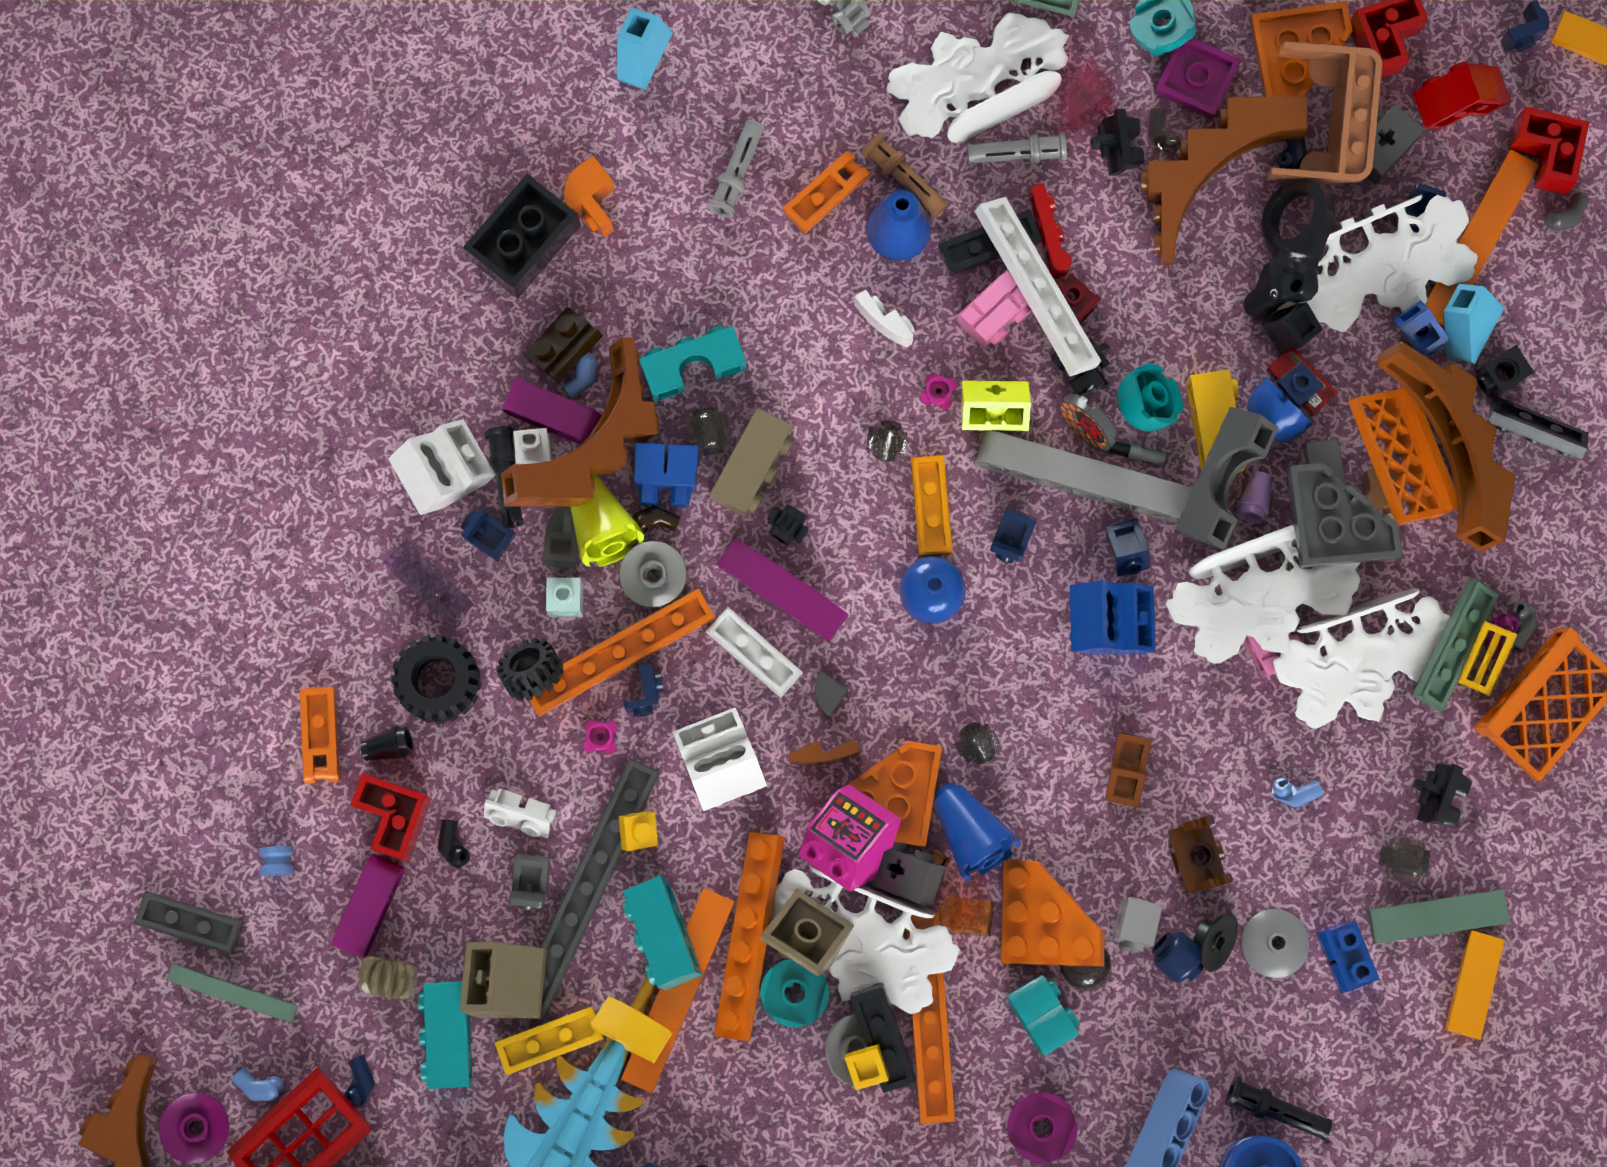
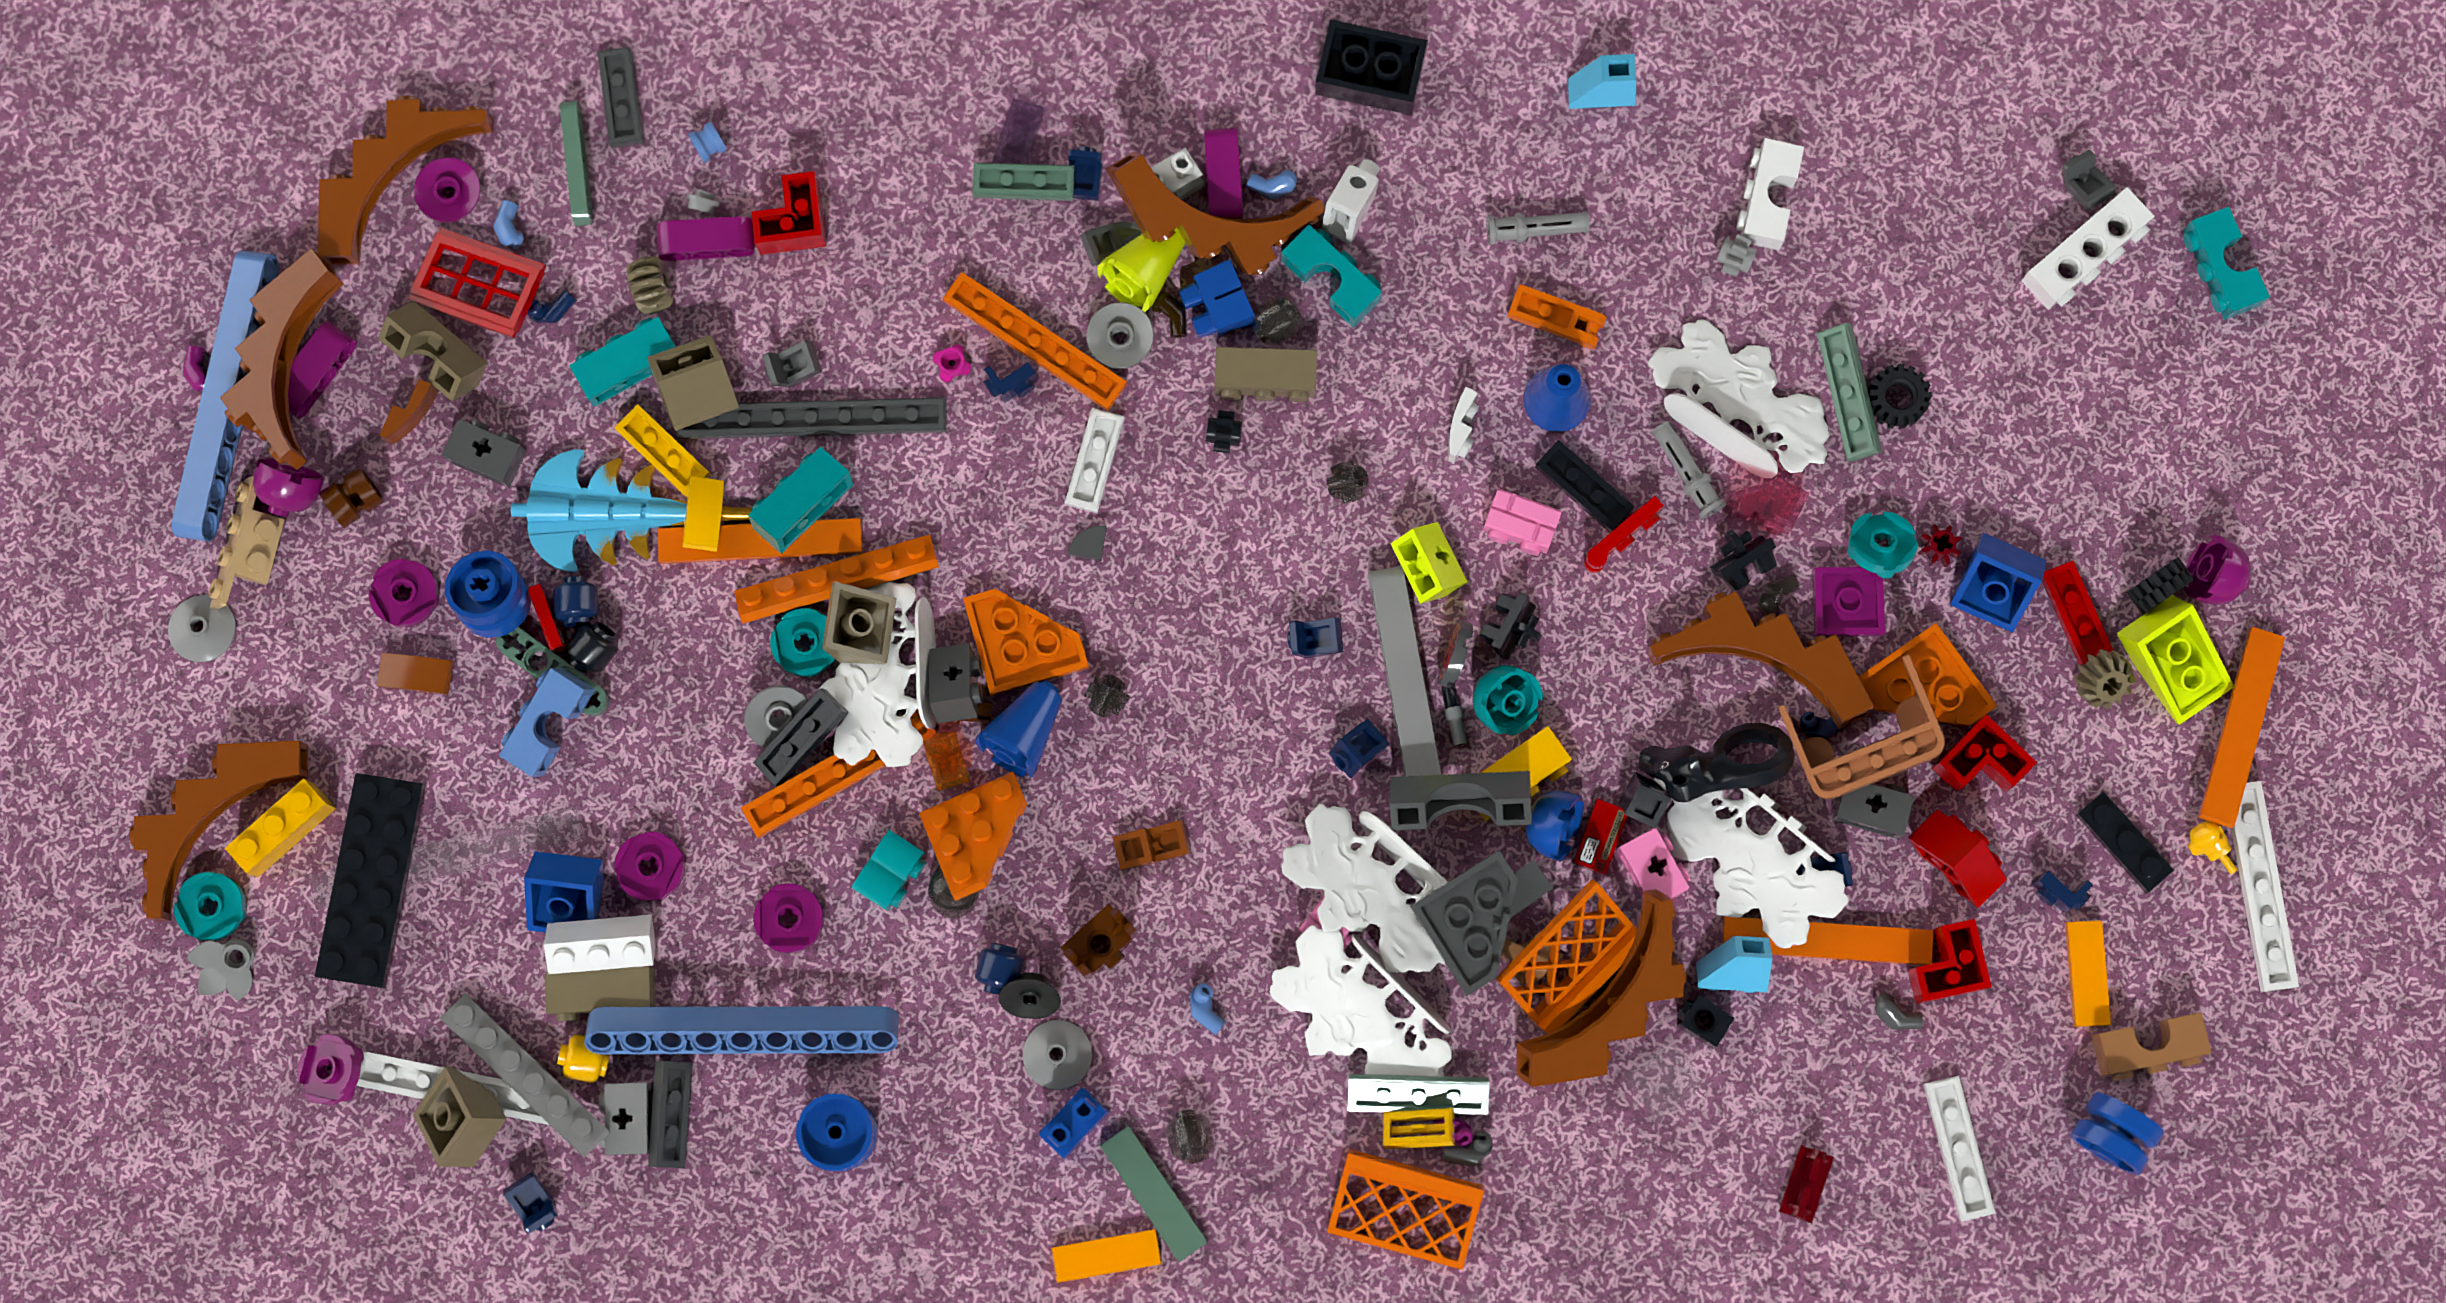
camera: 70 degrees right, 0 degrees up
orange plate [300,686,341,784] -> none
black cone [360,725,414,761] -> none
white piece [388,419,495,515] -> none
black tyre [391,635,481,724] -> none
black arm [437,819,470,868] -> none
black pin [484,426,524,528] -> none
white hinge [484,788,557,839] -> none
black tyre [496,638,563,701] -> none
dark brown plate [523,307,603,384] -> none
light aqua brick [546,578,584,617] -> none
orange brick [564,156,615,238] -> none
yellow plate [618,811,658,851] -> none
white piece [673,707,767,811] -> none
magenta slope [716,538,849,642] -> none
dark orange slope [787,739,860,766] -> none
dark pink piece [799,785,901,892] -> none
yellow plate [844,1044,889,1090] -> none
medium nougat pin [861,132,948,218] -> none
blue cylinder [899,557,966,624] -> none
light orange tile [910,455,953,557] -> none
dark pink plate [920,373,957,410] -> none
white plate [974,197,1101,376] -> none
dark red brick [1055,274,1101,324] -> none
blue piece [1069,580,1156,655] -> none
light grey brick [1112,897,1163,953] -> none
black pin [1225,1076,1332,1141] -> none
lavender cone [1236,471,1272,523] -> none
dark blue bracket [1277,362,1324,407] -> none
blue brick [1393,300,1449,356] -> none
black hips [1413,763,1472,826] -> none
black plate [1488,396,1589,459] -> none
none -> light grey plate [686,189,720,214]
none -> sand green tile [972,163,1075,201]
none -> white torso [1321,159,1380,245]
none -> bright pink brick [1616,828,1691,899]

